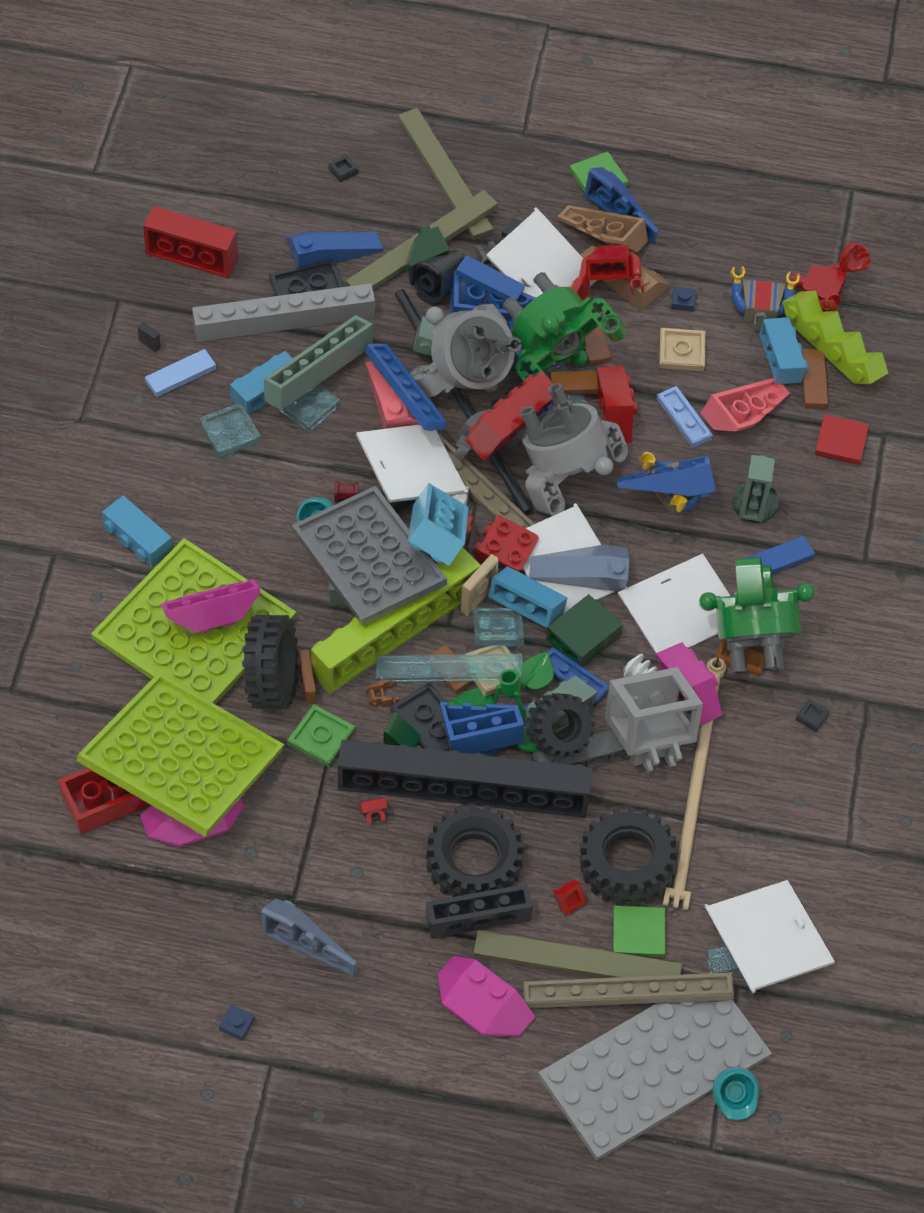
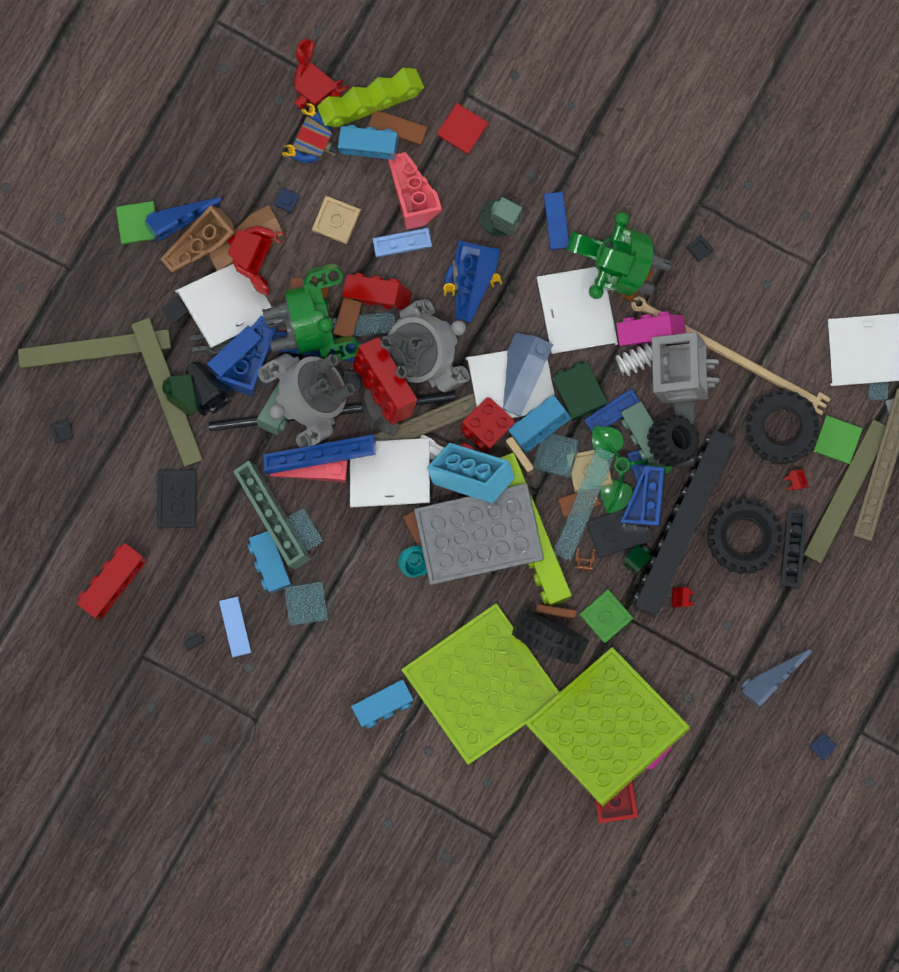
camera: 60 degrees left, 25 degrees up
dark pink wedge [160,579,260,633] -> none
light grey brick [192,283,375,342] -> none
blue wedge [285,231,383,267] -> none
dark red bush [334,481,359,502] -> none
dark pink wedge [438,956,535,1037] -> none

